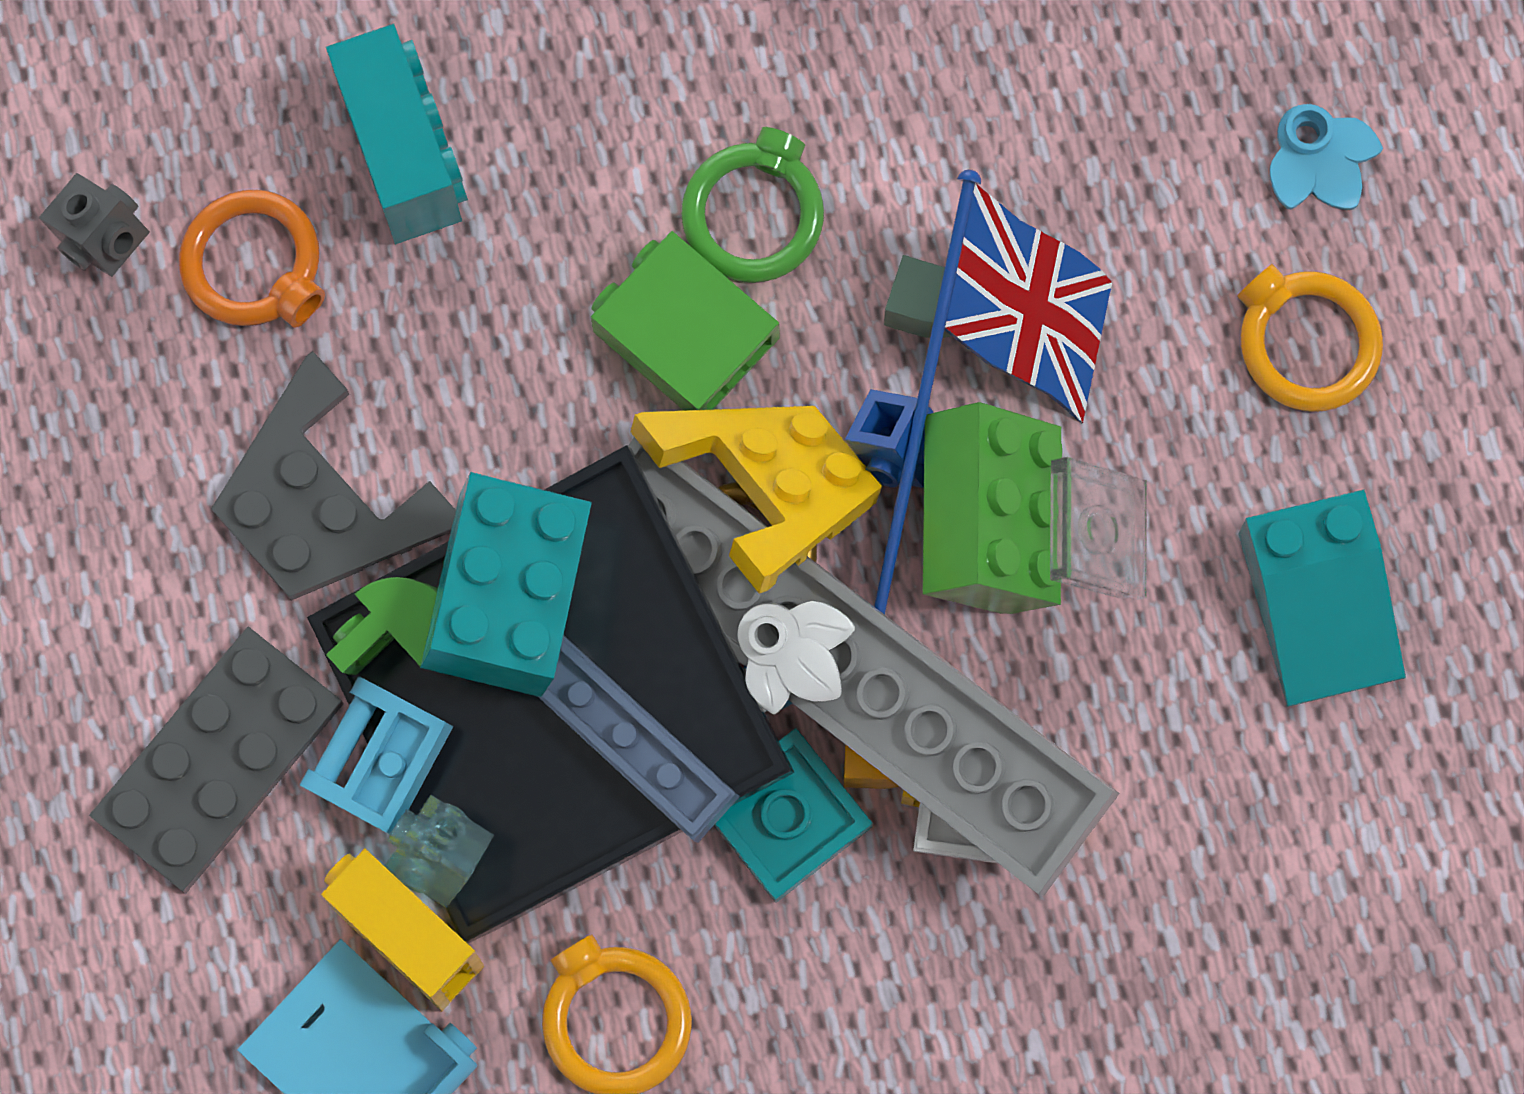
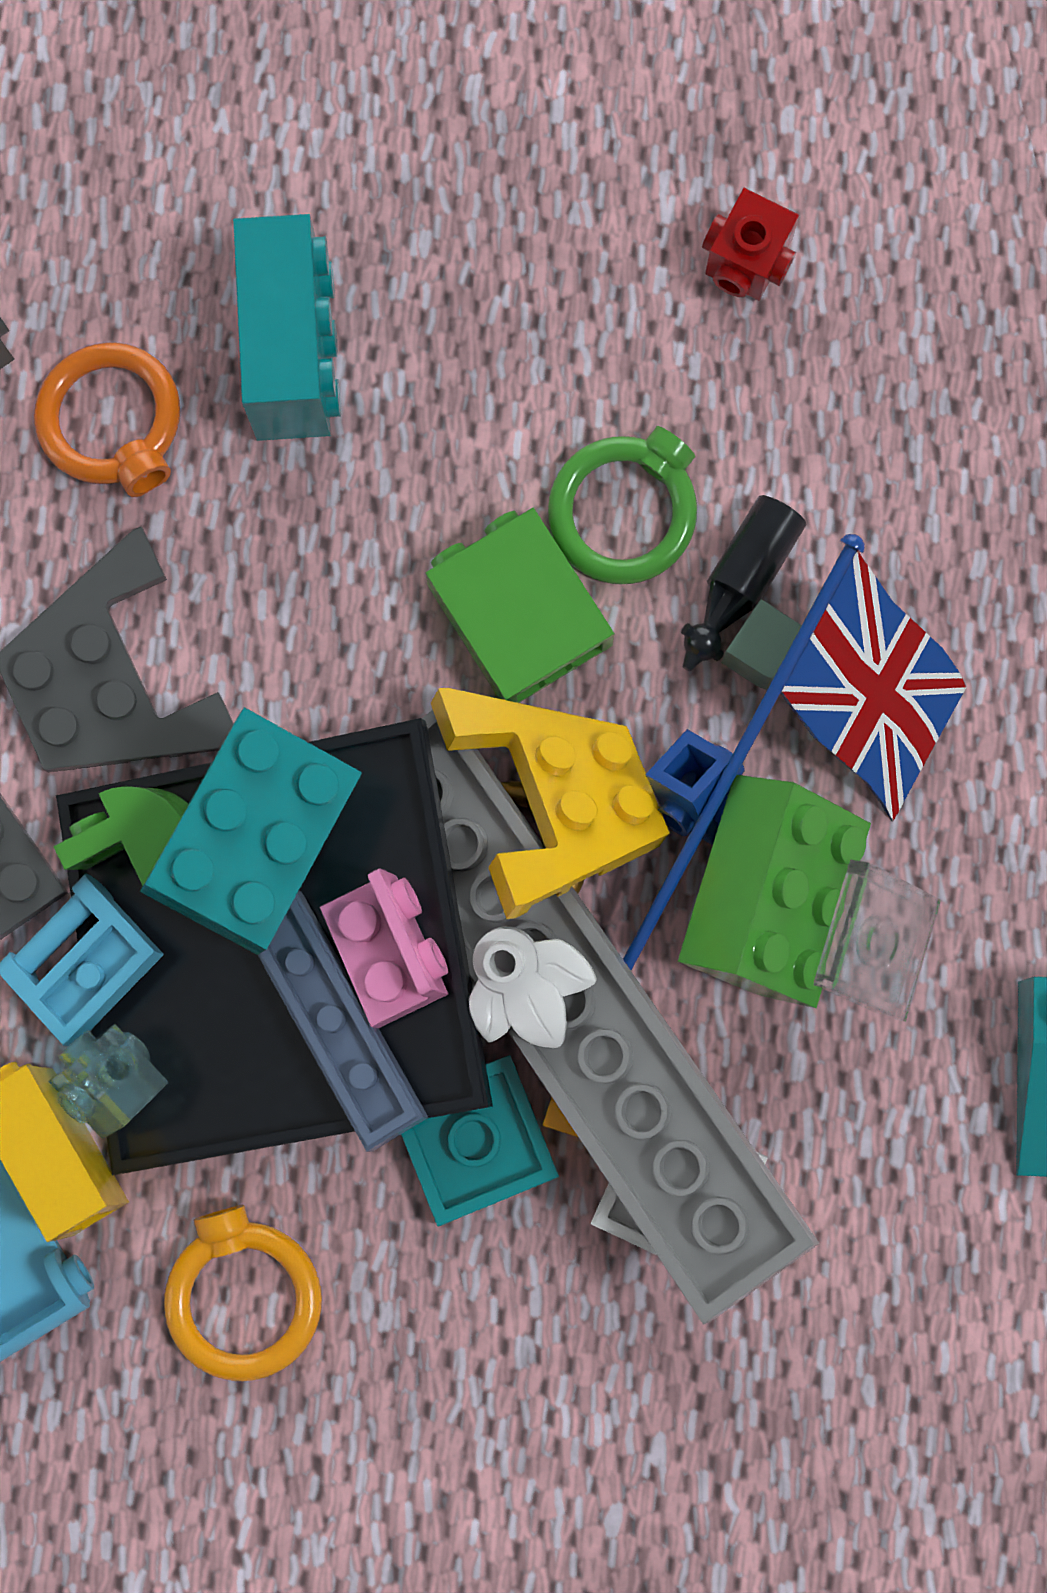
camera: 15 degrees right, 5 degrees up
none -> bright pink bracket [320,868,448,1028]
none -> black wheel [681,495,807,671]

